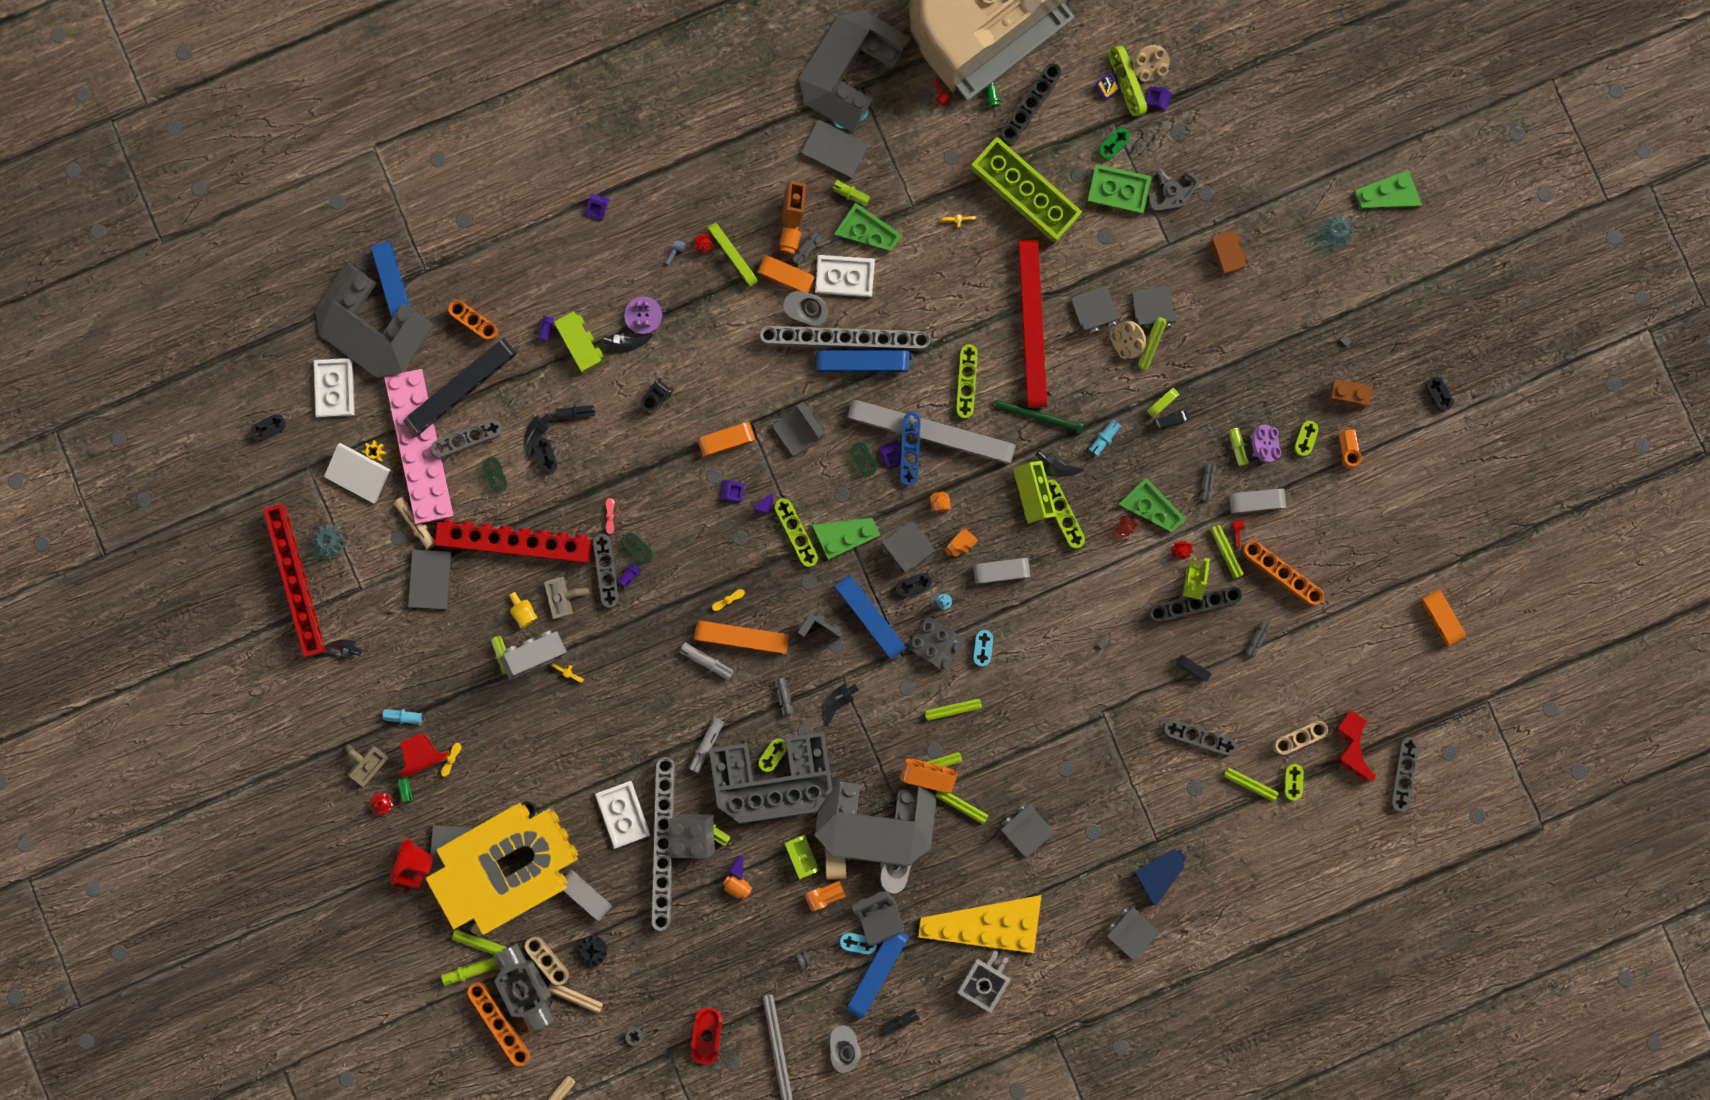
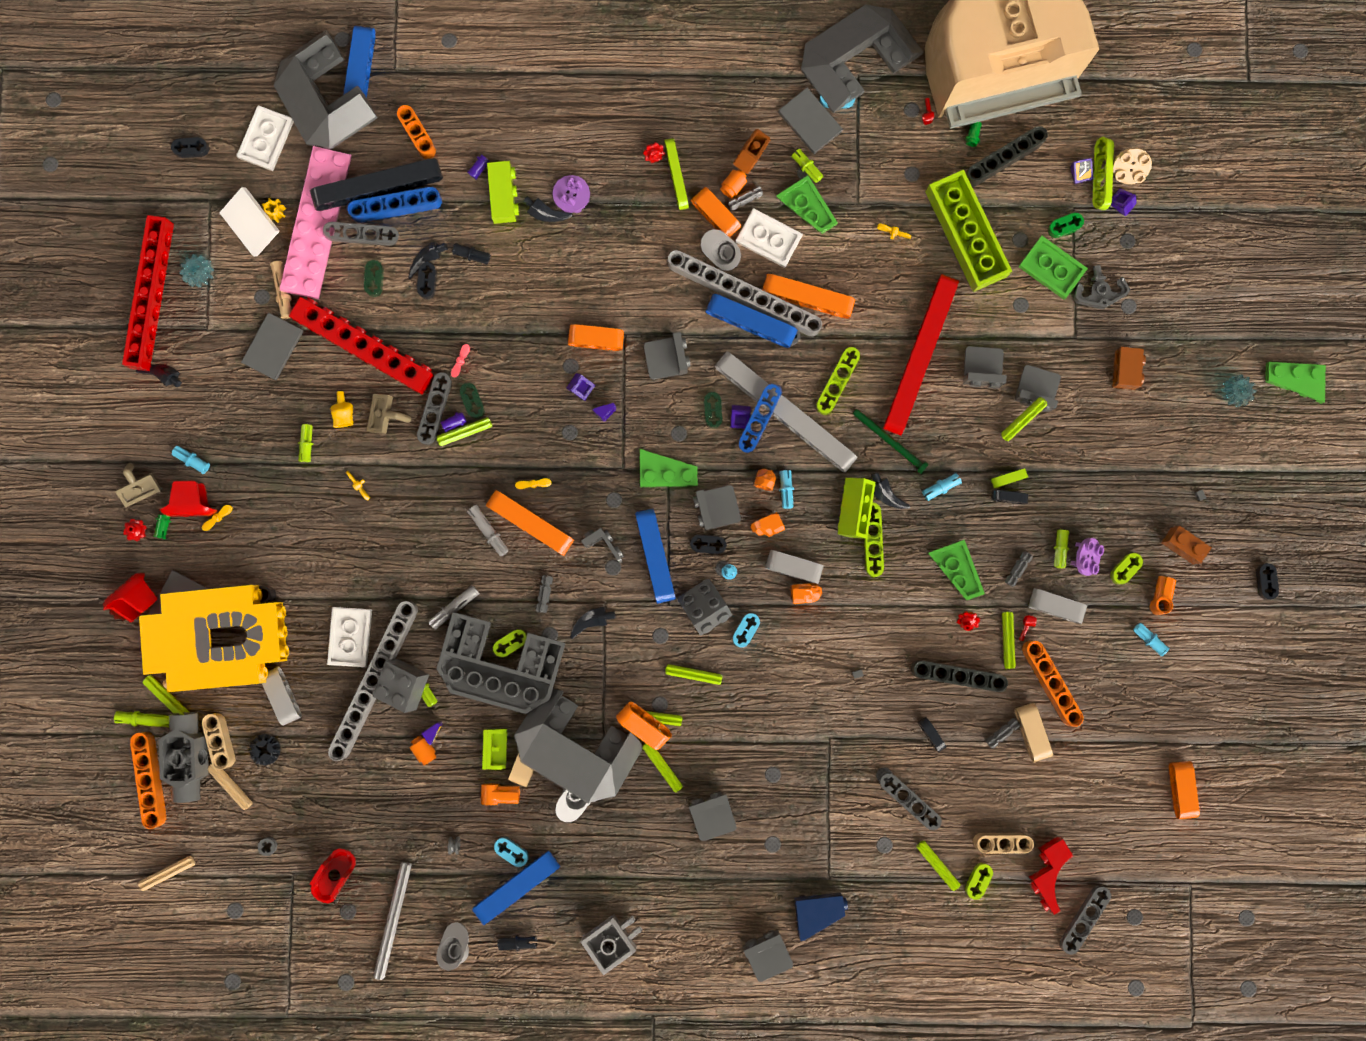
camera: 15 degrees right, 0 degrees up
light grey brick [500,630,566,681] -> none
dark purple slope [585,194,610,220] -> none
black piece [641,377,675,414] -> none
sand blue hand [665,240,685,265] -> none
lime beam [775,498,818,567] -> none
dark grey bracket [852,890,904,946] -> none
yellow wing [918,895,1041,953] -> none
tan plate [1110,321,1146,359] -> none
clear red plant [1115,516,1138,536] -> none
lime hinge [1183,557,1210,600] -> none
none -> blue beam [347,187,442,223]
none -> lime axle [437,417,492,446]
none -> orange beam [762,274,855,319]
none -> medium azure axle [779,470,794,509]
none -> orange rock [791,583,822,604]
none -> tan beam [1014,703,1053,762]
none -> medium azure axle [1133,623,1169,656]

